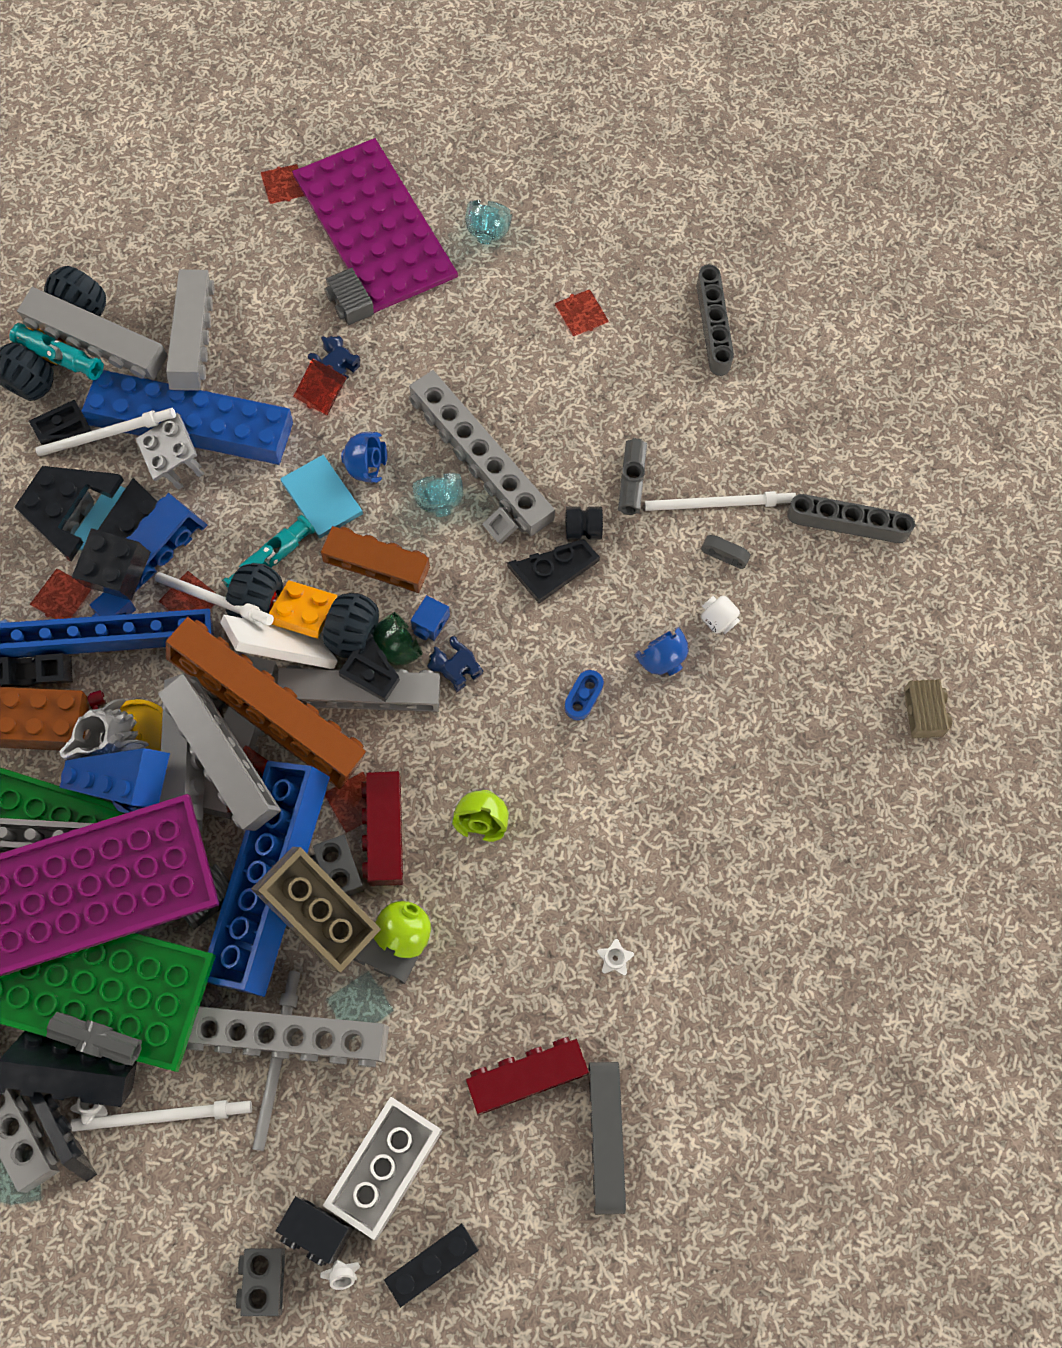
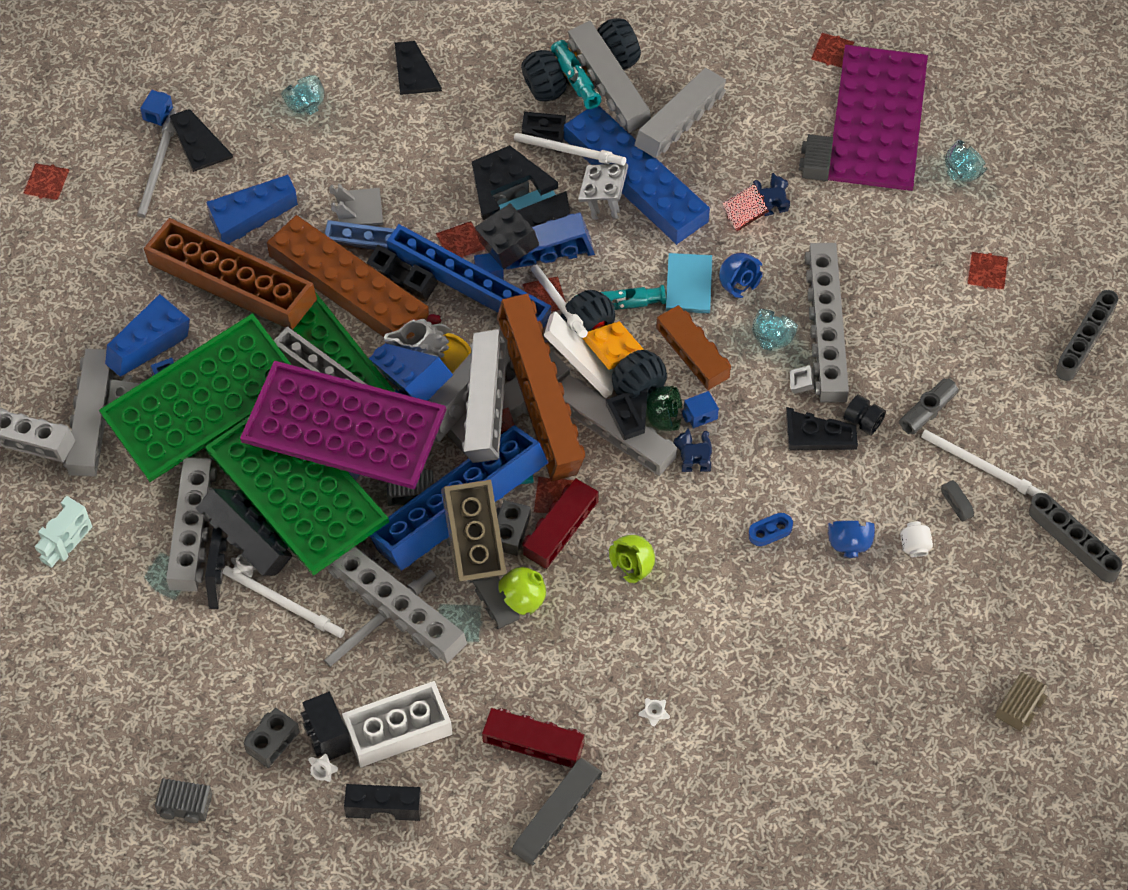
camera: 40 degrees right, 10 degrees down
dark grey piece [46,1012,142,1066] -> none

